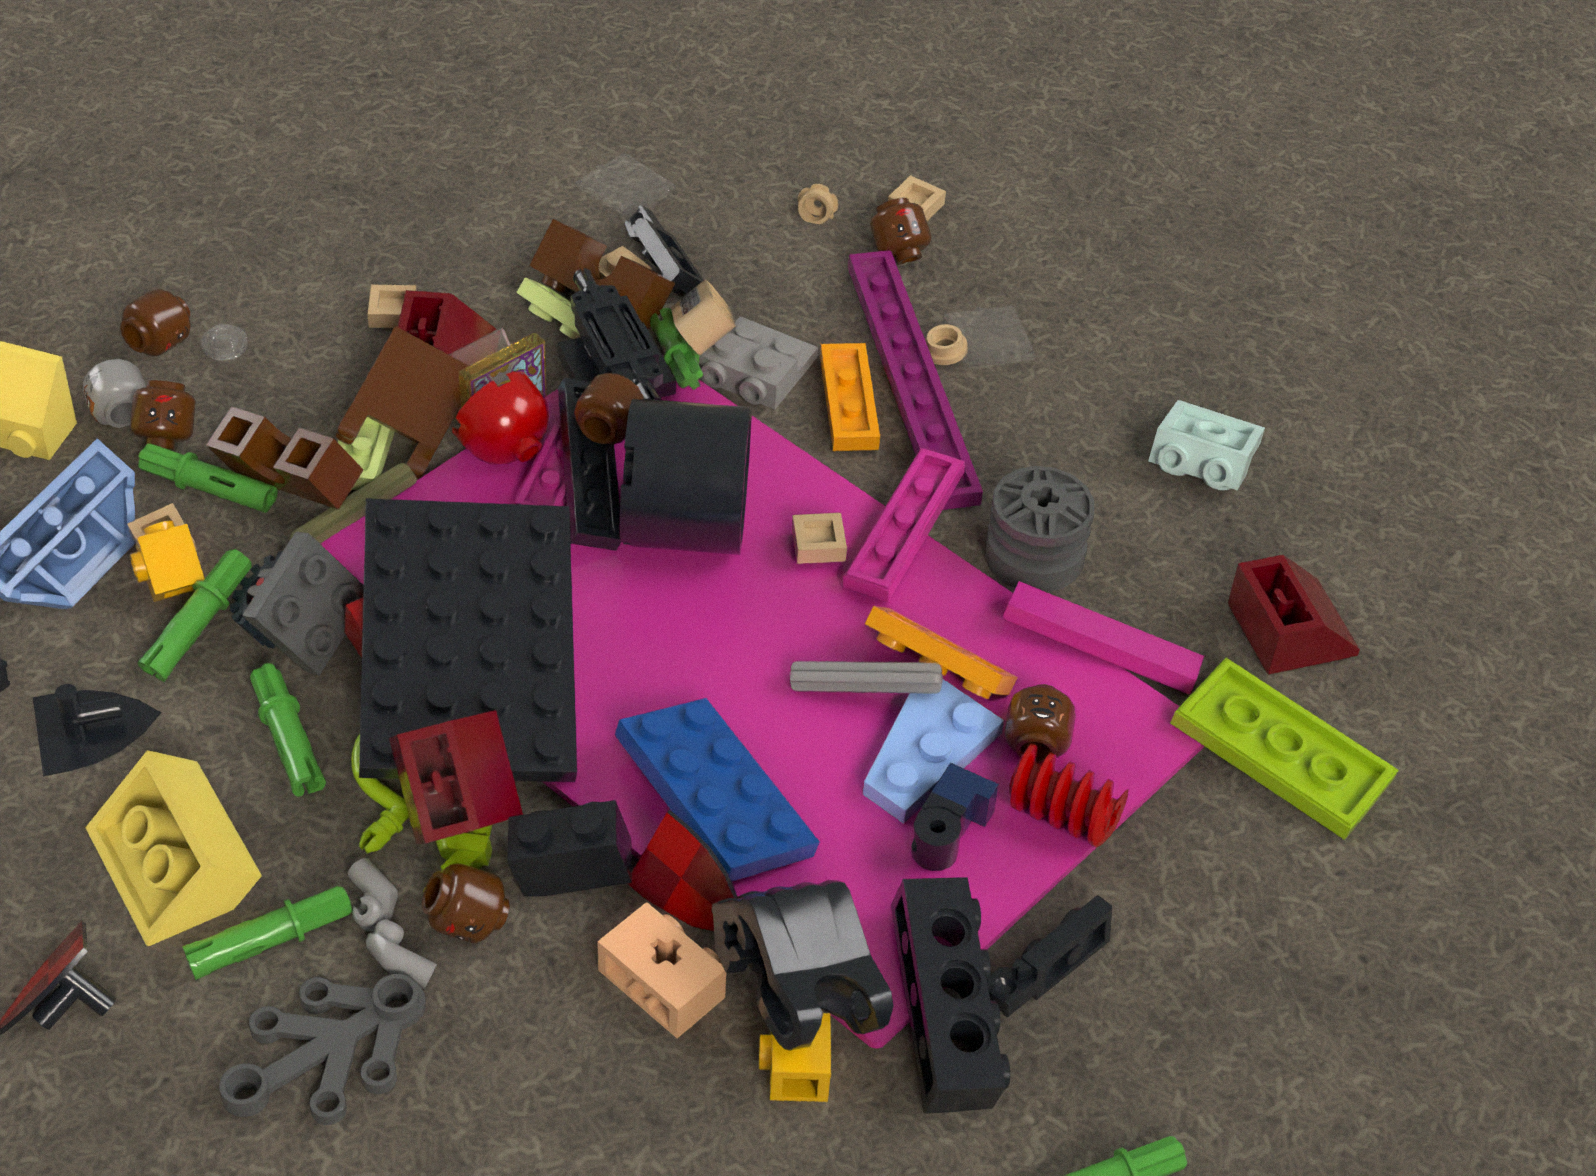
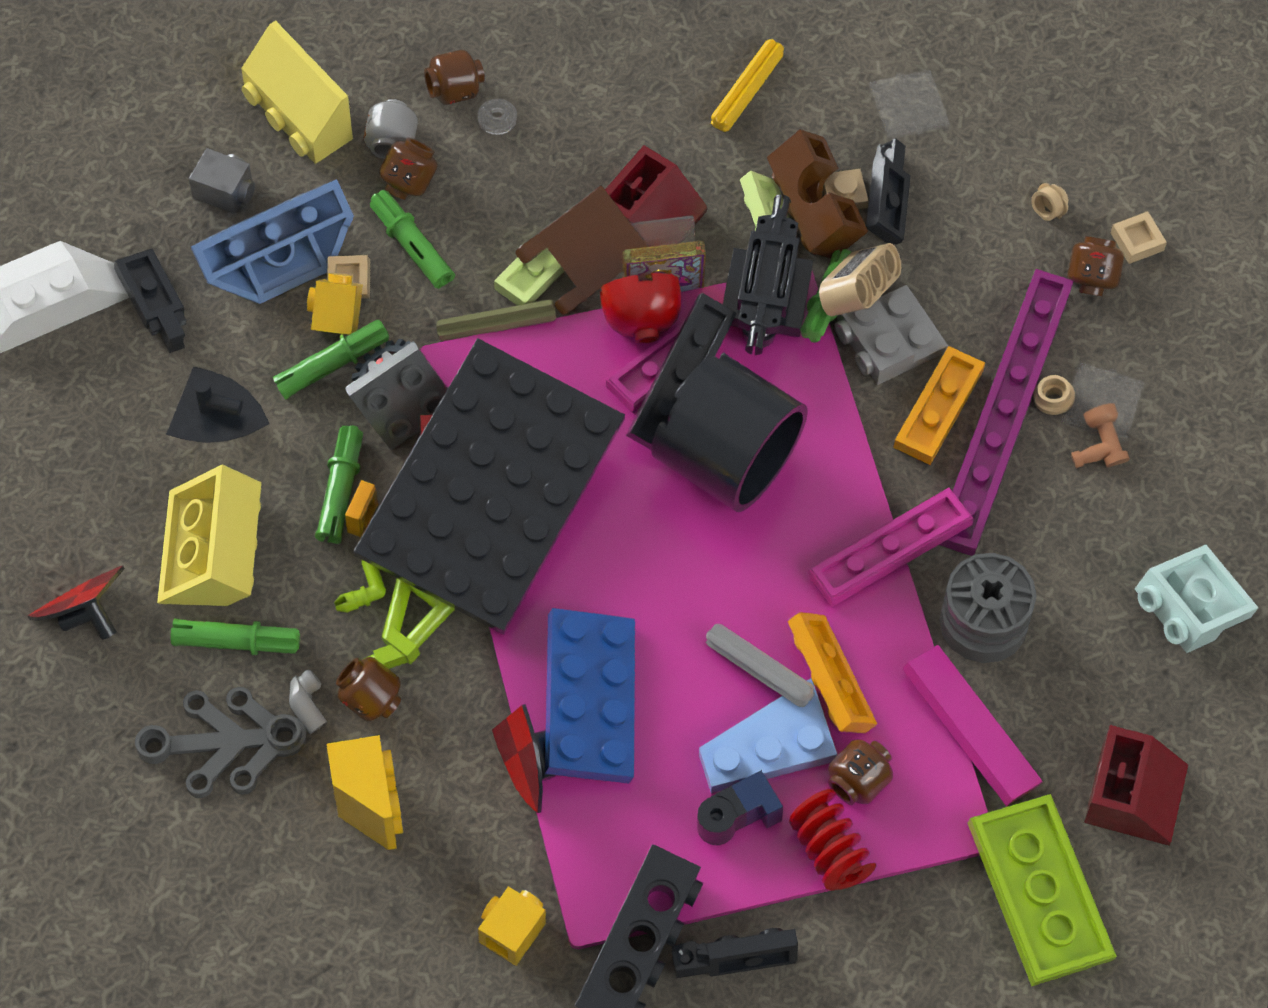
camera: 35 degrees right, 15 degrees up
reddish brown arch [206,406,363,510] -> none
light grey arm [348,858,398,932] -> none
tan plate [368,285,416,328] -> none
dark red slope [389,710,523,844] -> none
black brick [507,800,632,897] -> none
reddish brown head [574,373,644,445] -> none
light nougat brick [598,902,726,1038] -> none
black piece [712,880,894,1051] -> none
tan plate [792,513,847,564] -> none
none -> yellow slope [327,735,403,850]
none -> light orange tile [345,480,378,537]
none -> yellow axle [711,39,784,132]
none -> nougat piece [1071,403,1130,468]

